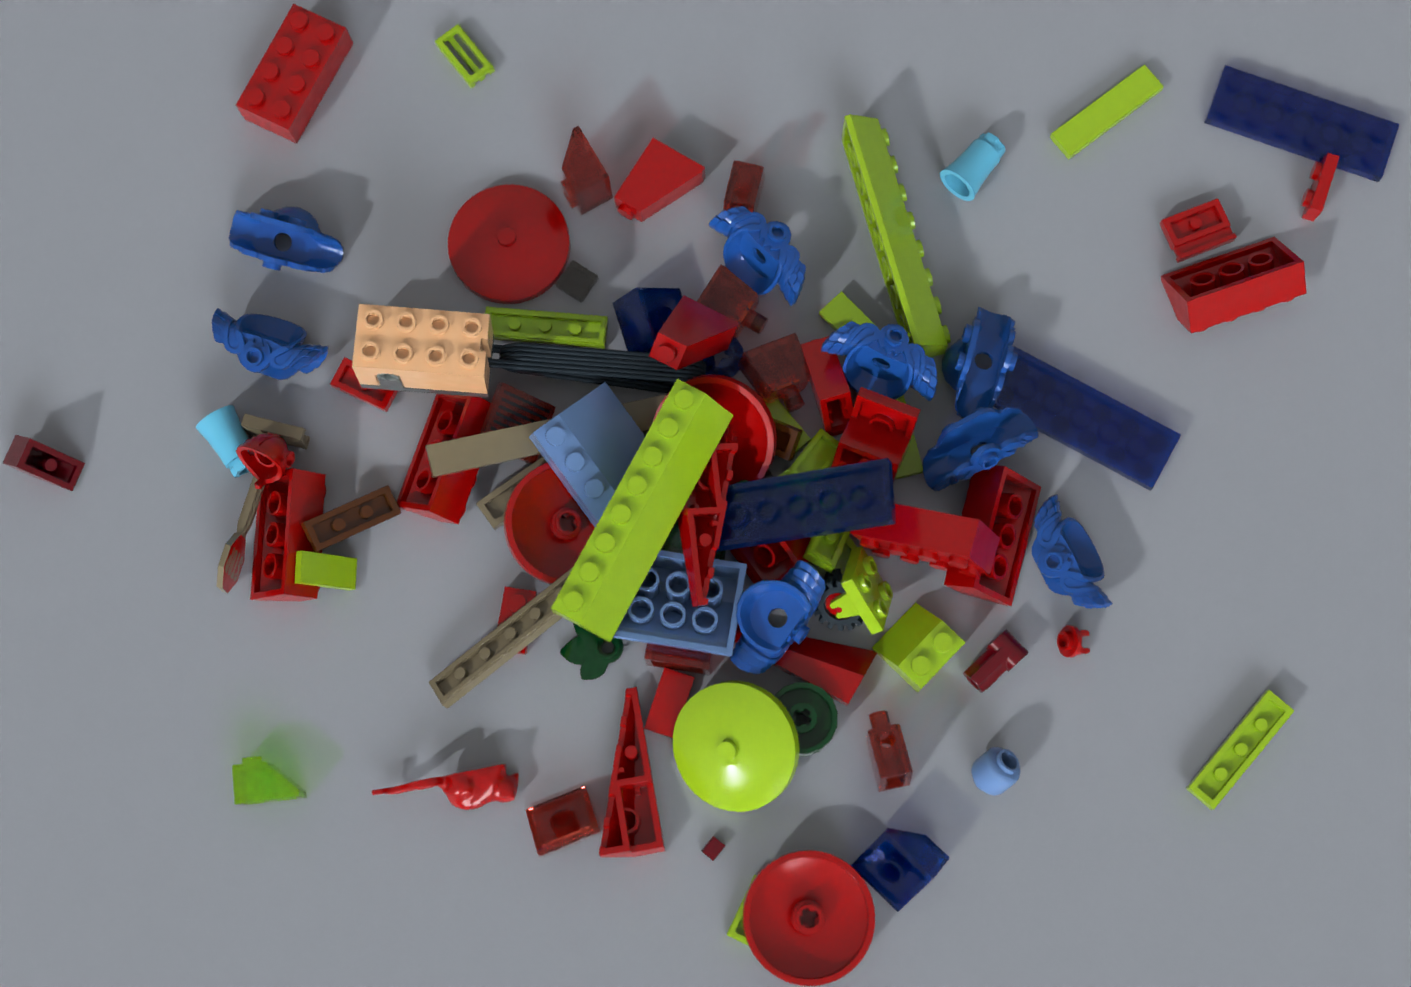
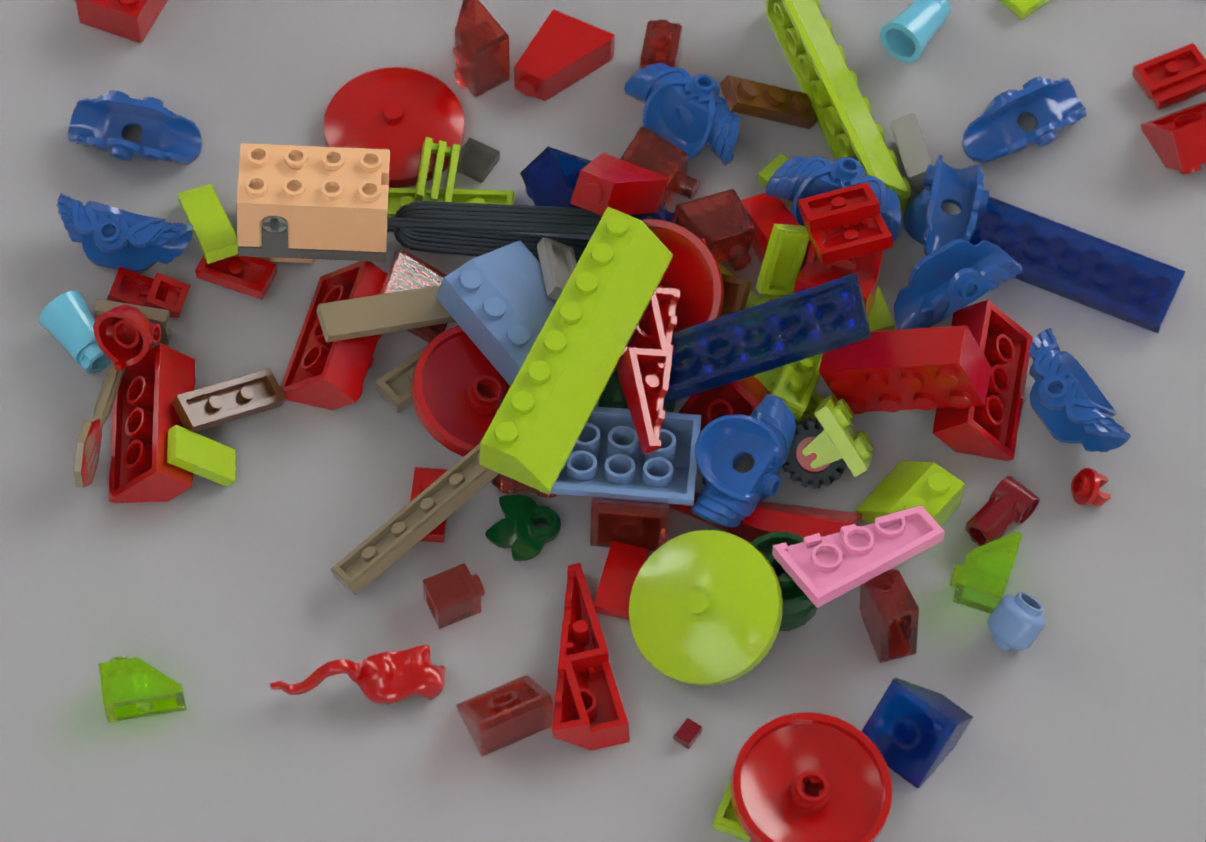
camera: 10 degrees left, 20 degrees down
none -> red slope [107,267,191,318]
none -> lime tile [177,184,238,264]
none -> lime tile [414,137,460,202]
none -> clear red brick [422,563,485,629]
none -> light grey tile [536,237,577,300]
none -> reddish brown plate [720,75,818,129]
none -> lime tile [755,224,810,296]
none -> bright pink wing [772,506,945,608]
none -> red slope [798,182,893,265]
none -> light grey slope [890,113,933,194]
none -> clear neon green slope [949,532,1023,614]
none -> blue piece [962,76,1087,163]

